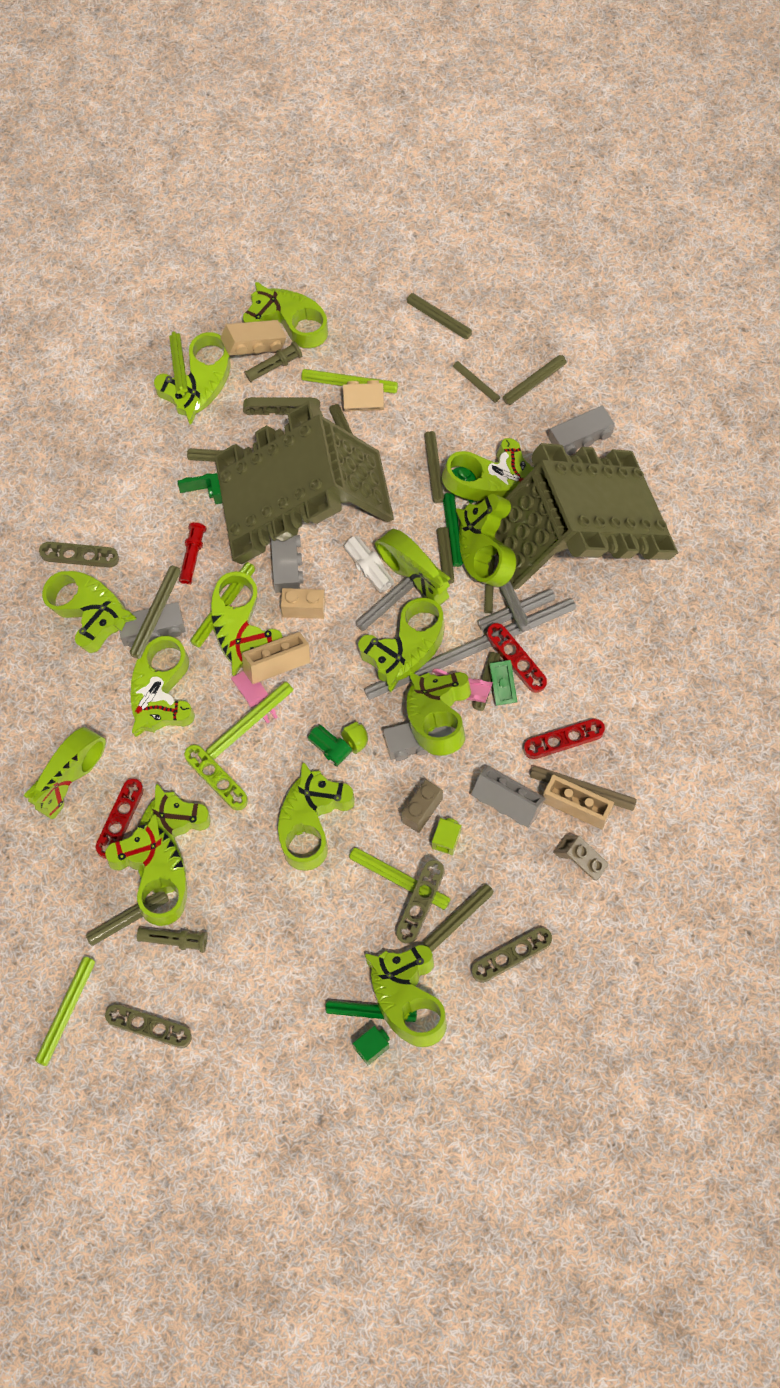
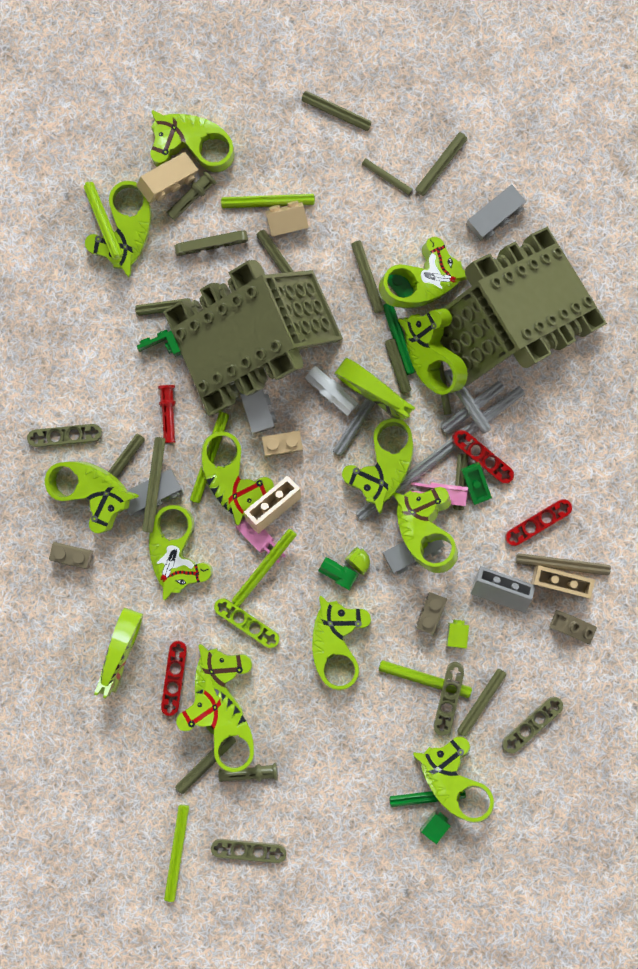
camera: 20 degrees left, 20 degrees up
none -> dark tan brick [49,542,94,569]
none -> olive axle [108,434,145,478]

